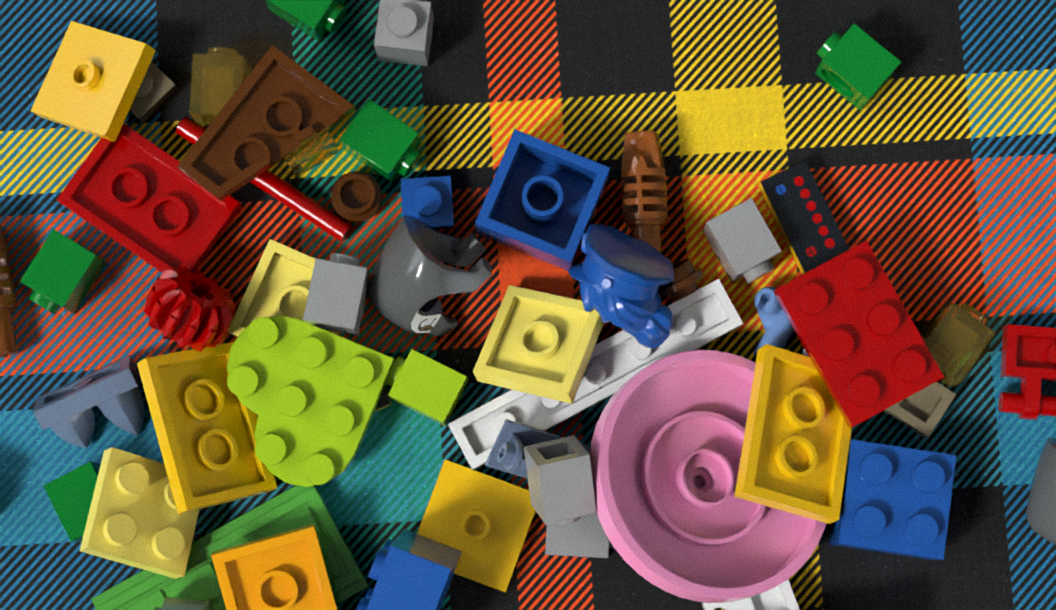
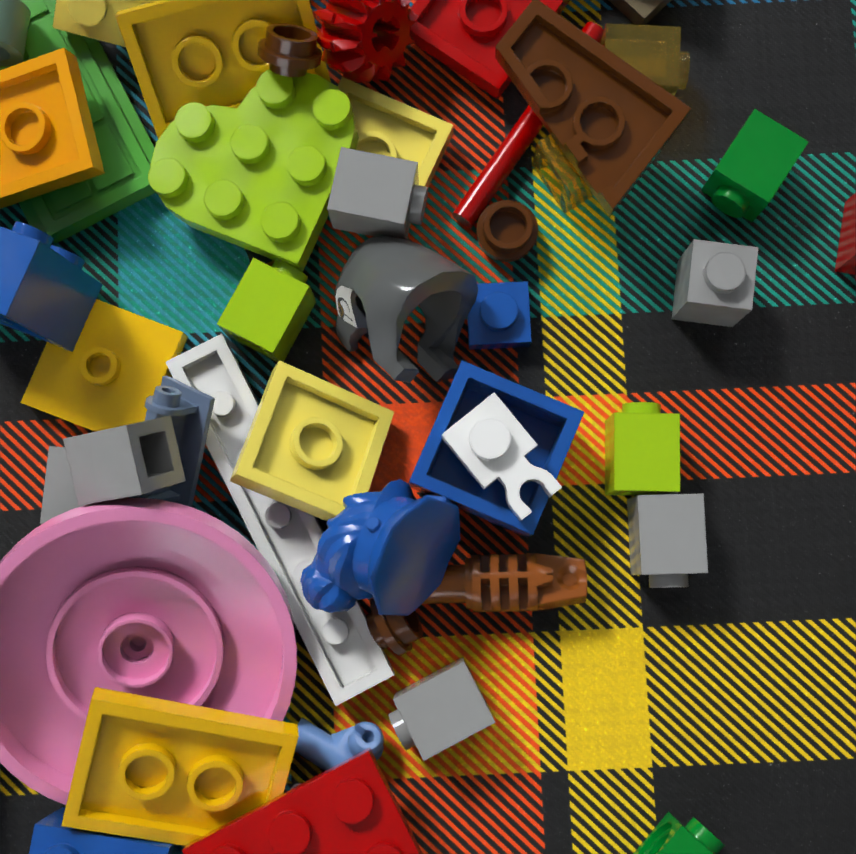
camera: 95 degrees right, 0 degrees up
green brick [339,99,422,184] -> none
black tile [758,161,849,275] -> none
none -> reddish brown plate [258,23,322,77]
none -> white plate [441,392,562,521]
none -> lime brick [605,402,681,496]
none -> light grey brick [627,493,708,588]

